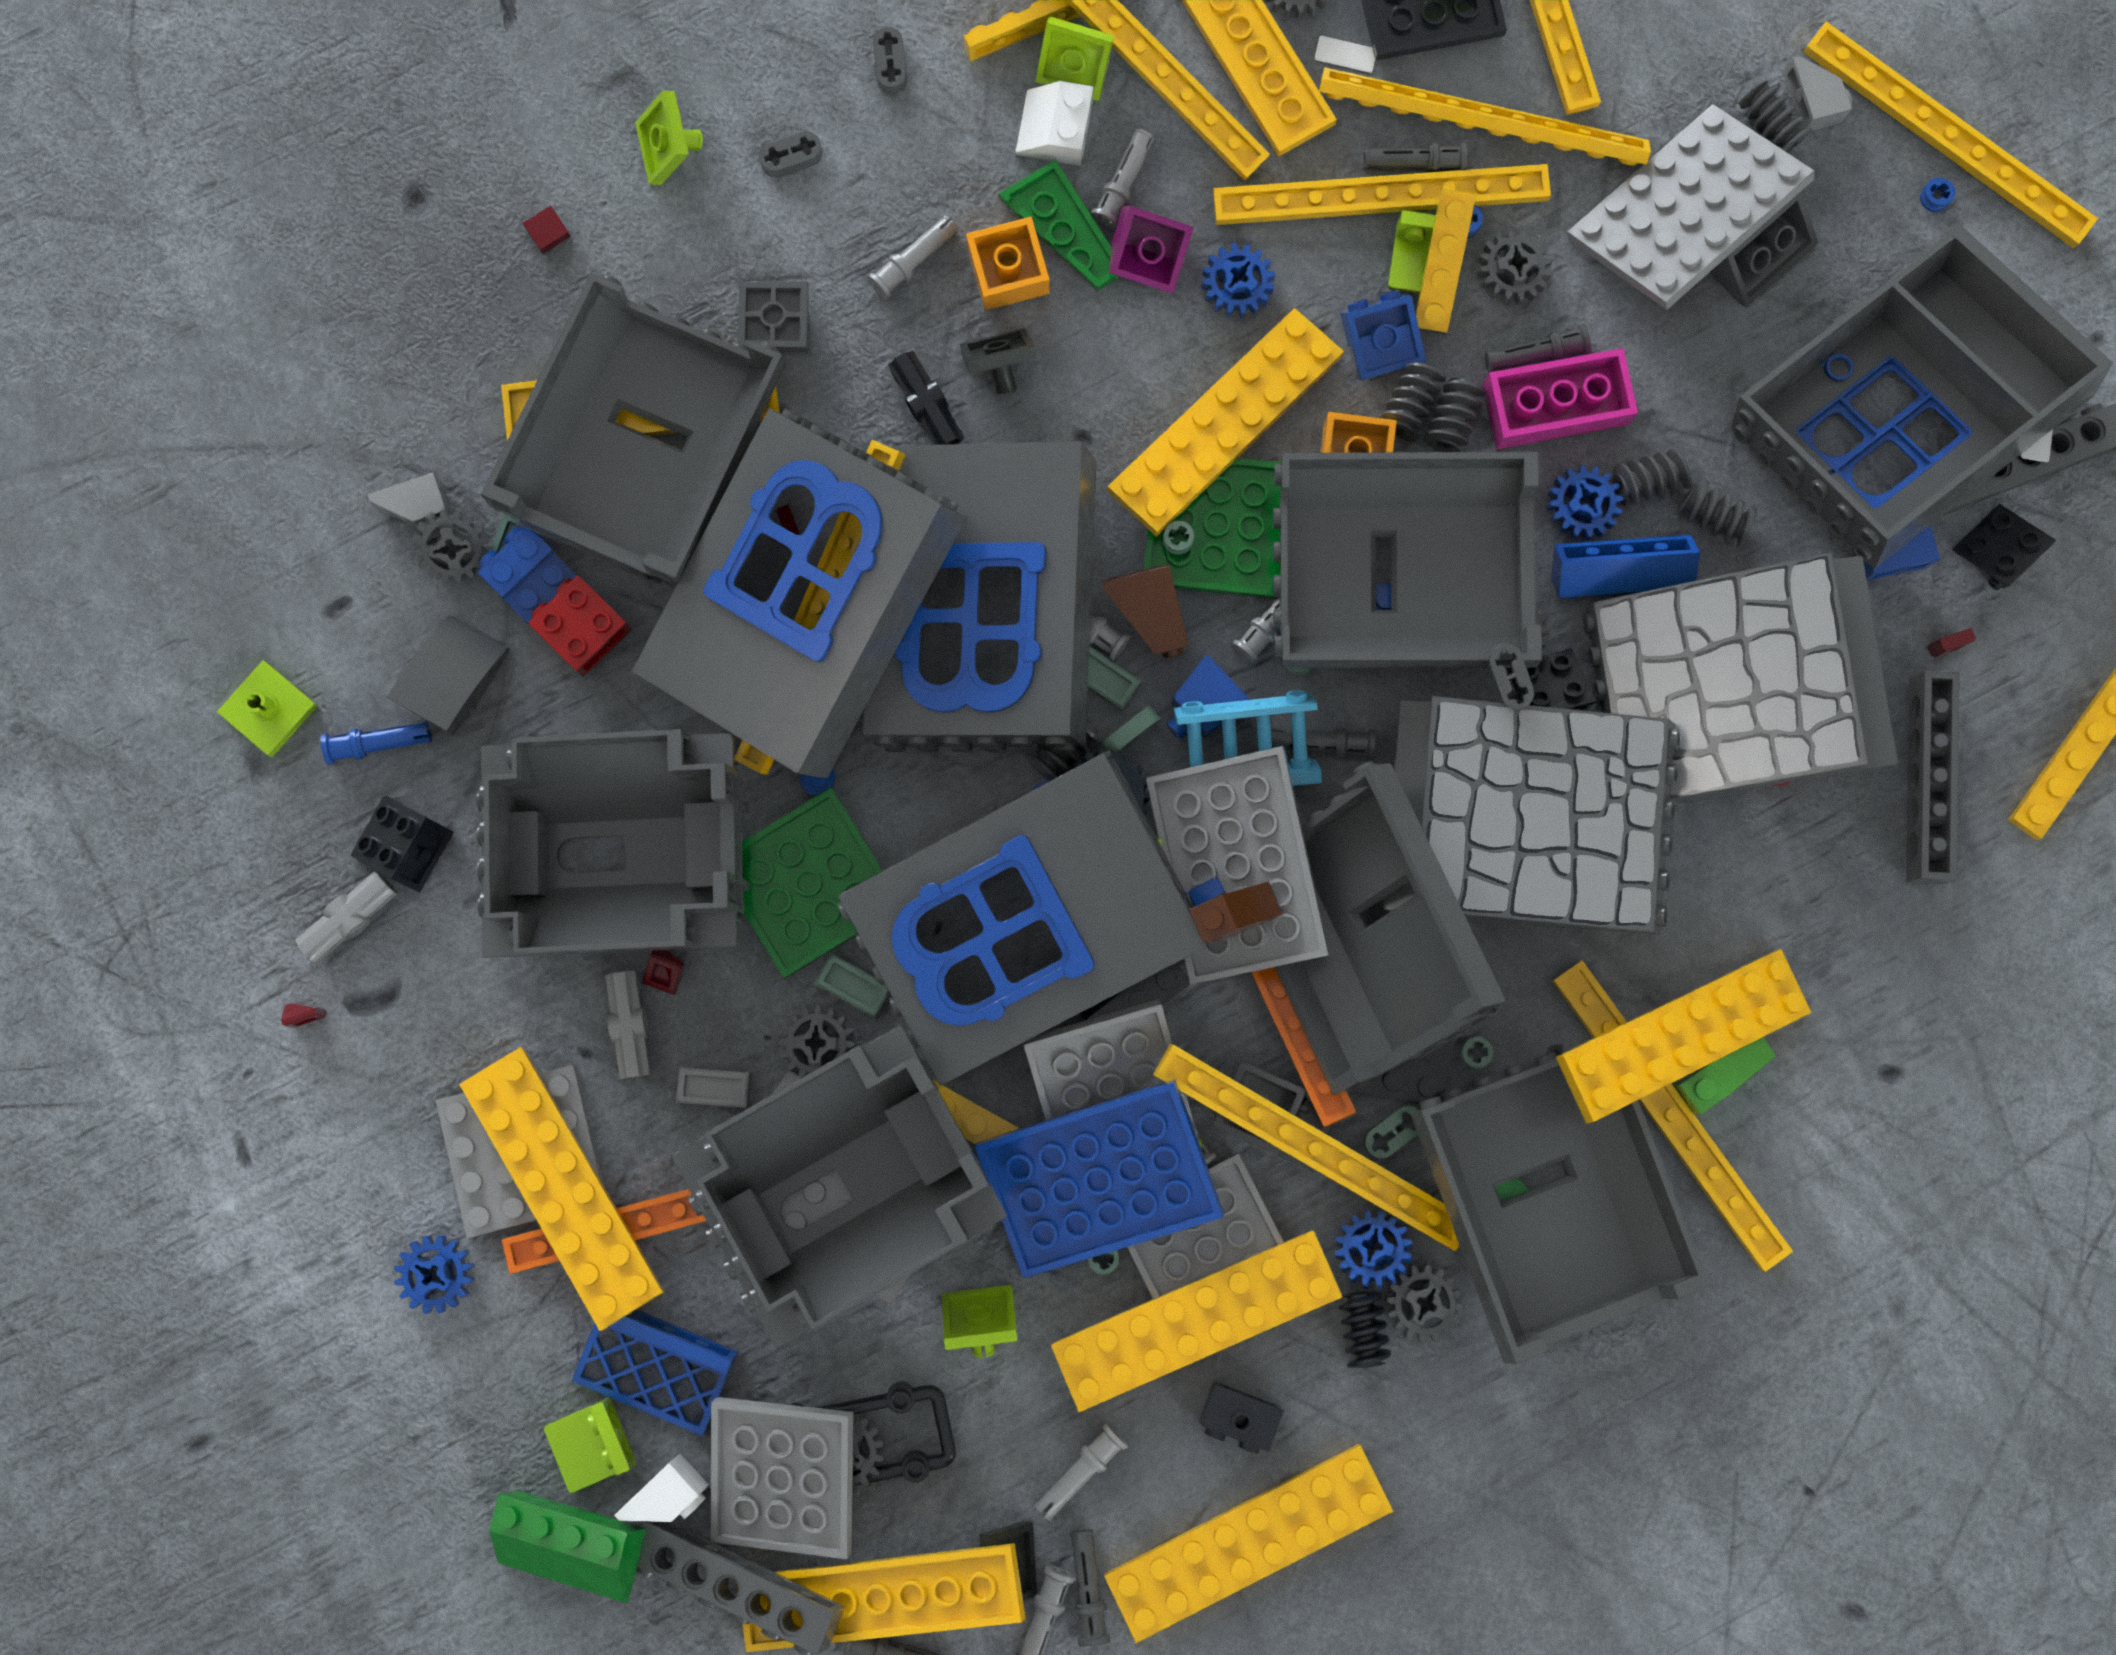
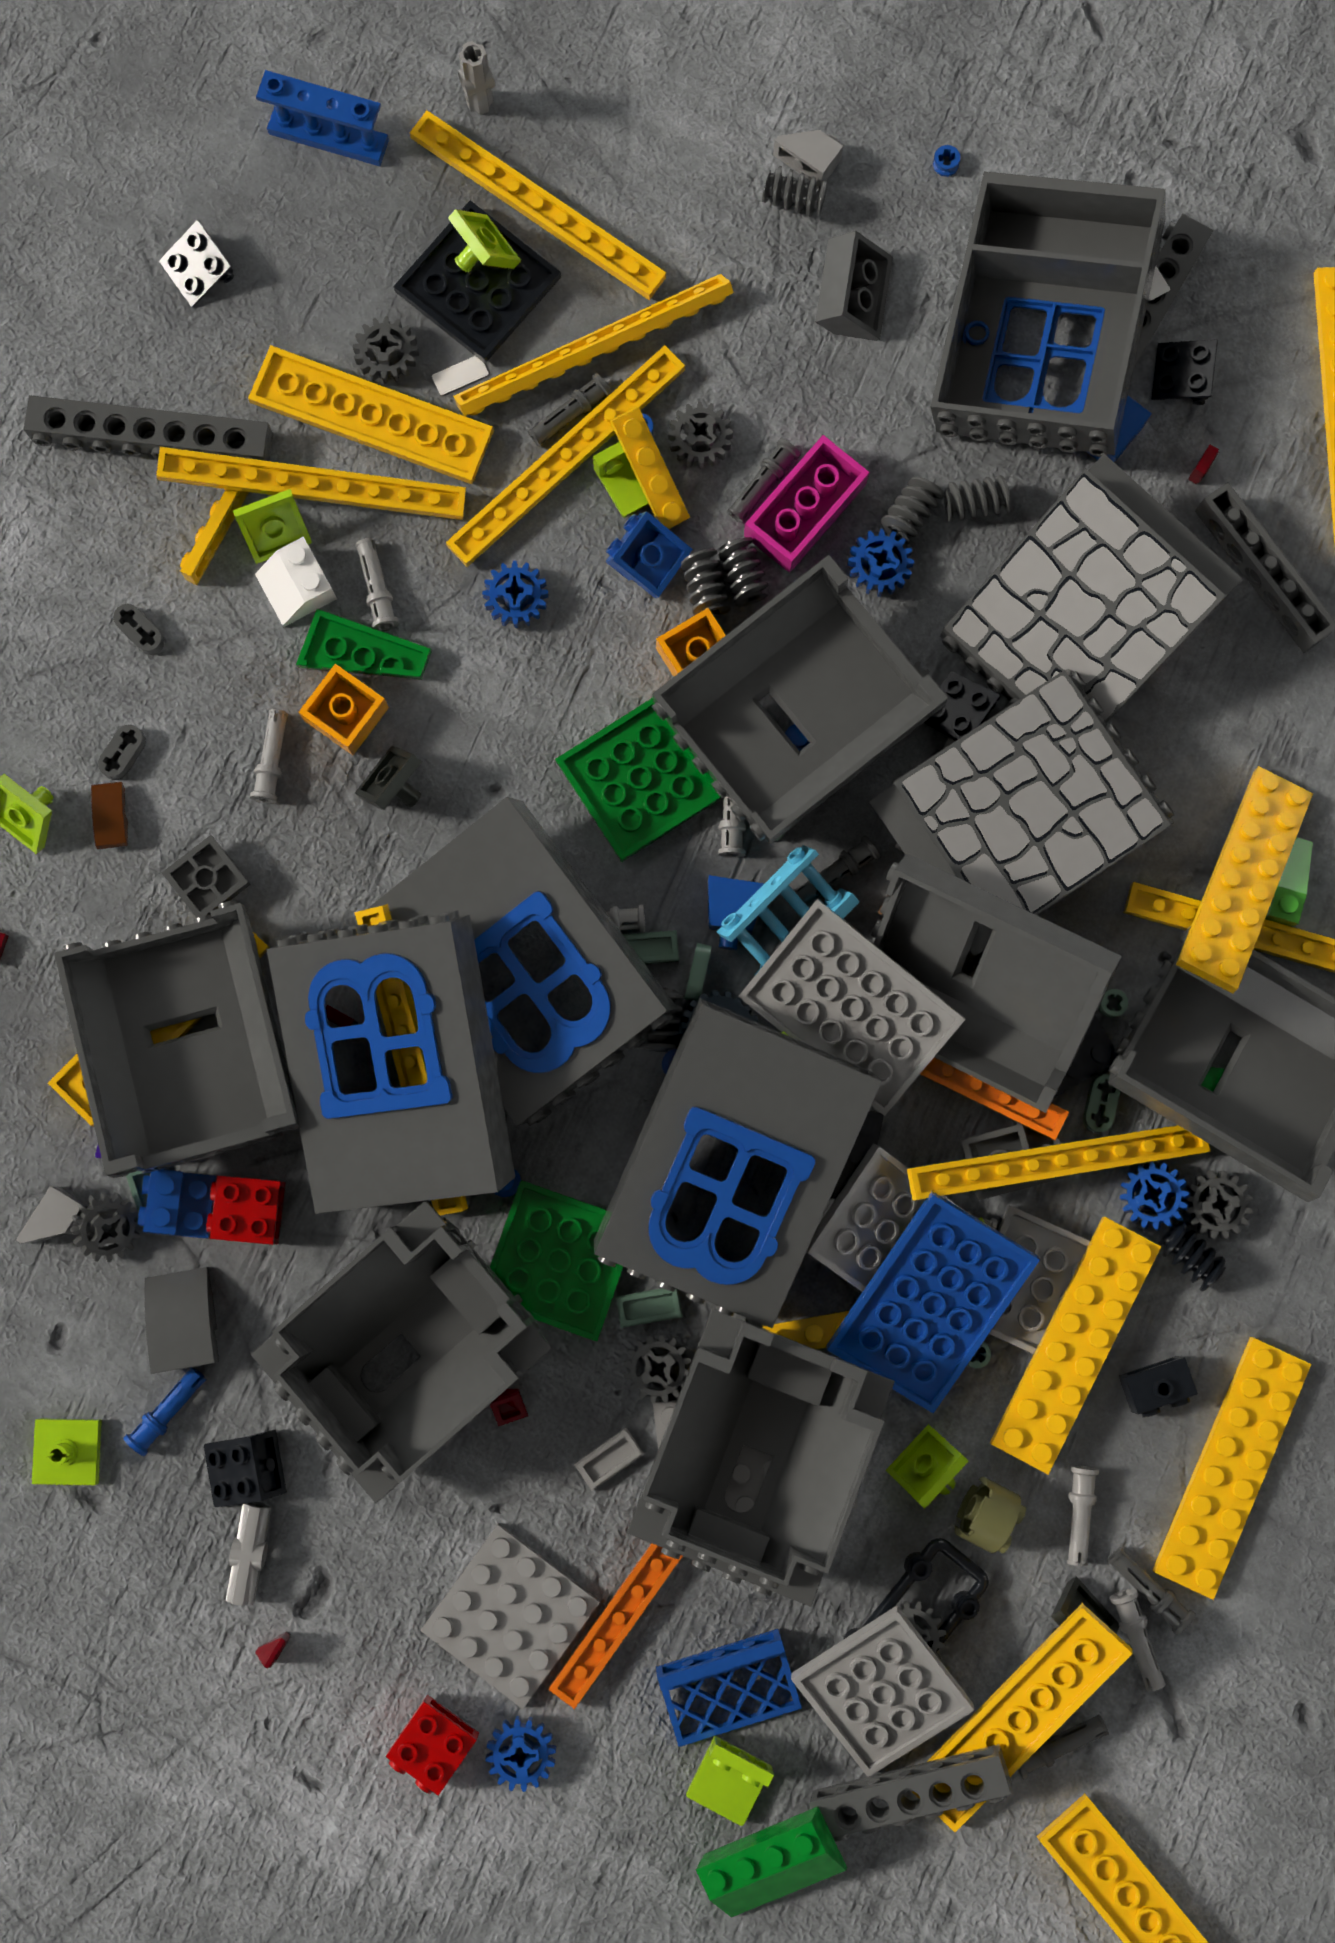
camera: 40 degrees left, 0 degrees up
yellow plate [459,1047,665,1331] -> none
light grey piece [605,970,651,1080] -> none
white slope [614,1453,709,1522] -> none
black piece [888,351,964,445] -> none
reddish brown slope [1101,563,1189,658] -> none
yellow plate [1107,308,1344,537] -> none
magenta slope [1108,206,1194,294] -> none
sand green bush [1163,520,1194,555] -> none
blue piece [1186,876,1227,906] -> none
reddish brown slope [1189,882,1283,943] -> none
dark grey beam [1487,642,1534,710] -> none
blue brick [1551,535,1700,599] -> none
light grey plate [1567,104,1815,310] -> none
yellow plate [1803,21,2099,249] -> none
none -> reddish brown slope [91,782,128,850]
none -> red brick [385,1695,479,1796]
none -> olive brick [954,1476,1026,1553]

